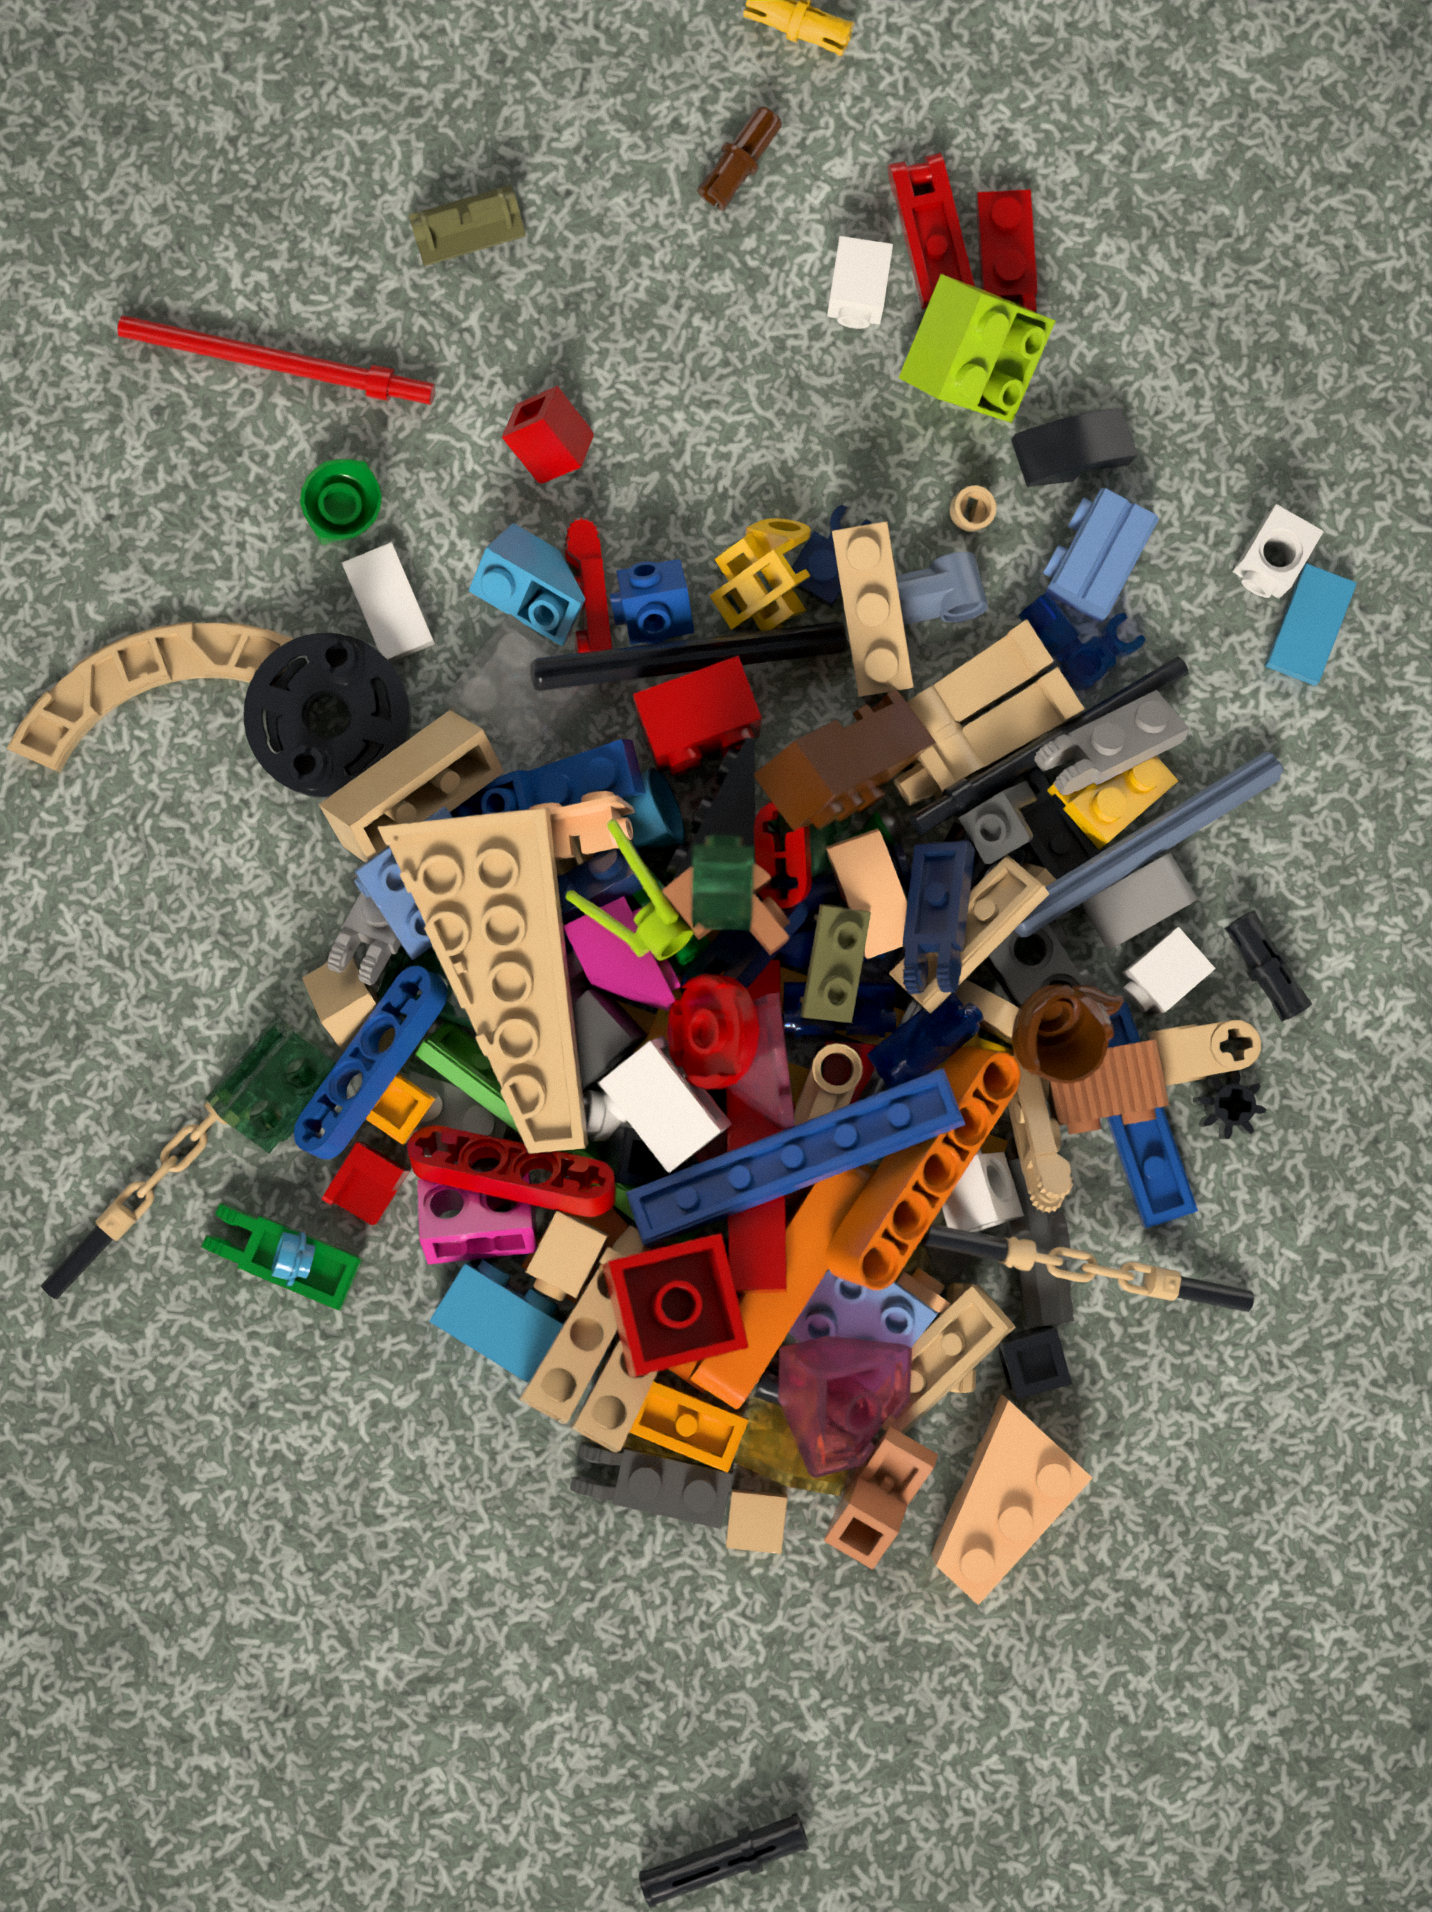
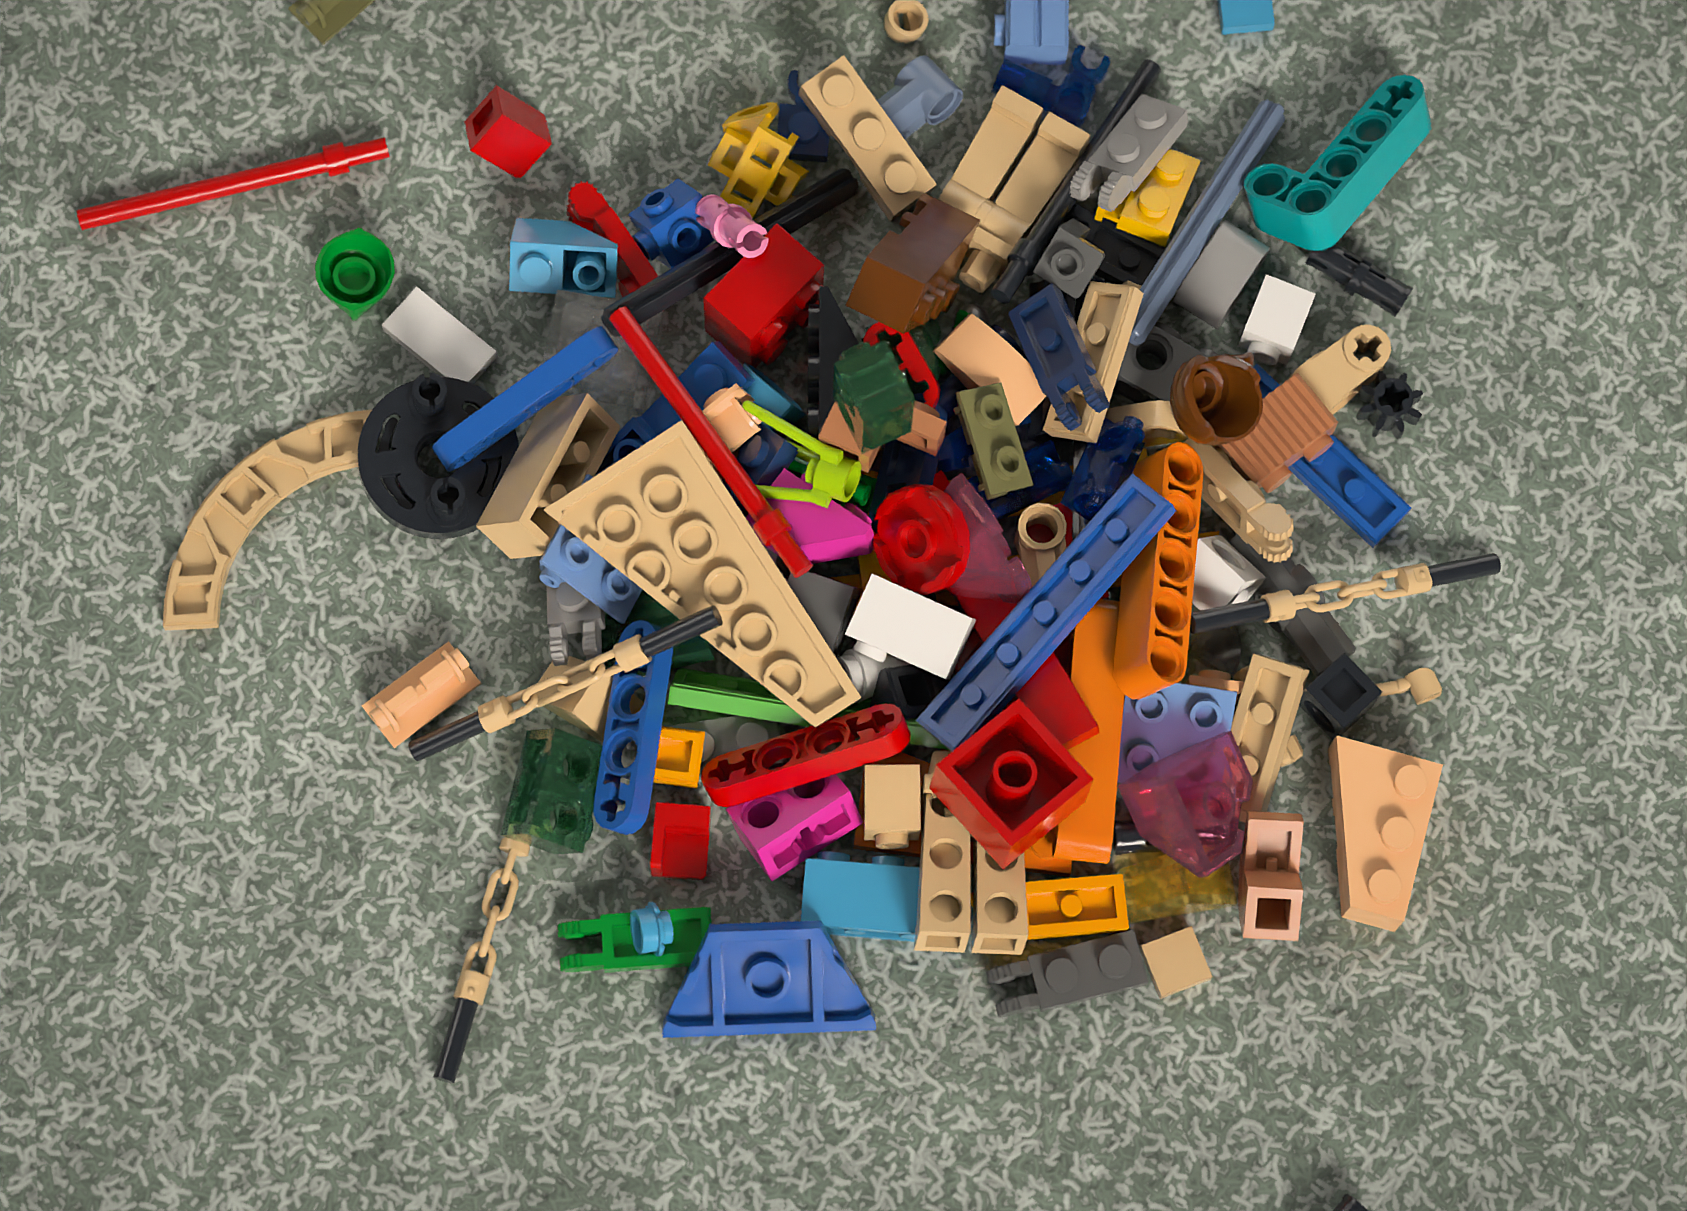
camera: 30 degrees left, 10 degrees down
none -> light nougat hinge [361,641,481,748]
none -> piece [408,605,723,761]
none -> blue beam [432,326,618,471]
none -> red bar [609,306,813,578]
none -> wing [662,920,876,1038]
none -> bright pink pin [695,194,768,258]
none -> teal beam [1244,75,1431,251]
none -> tan hand [1376,667,1442,705]

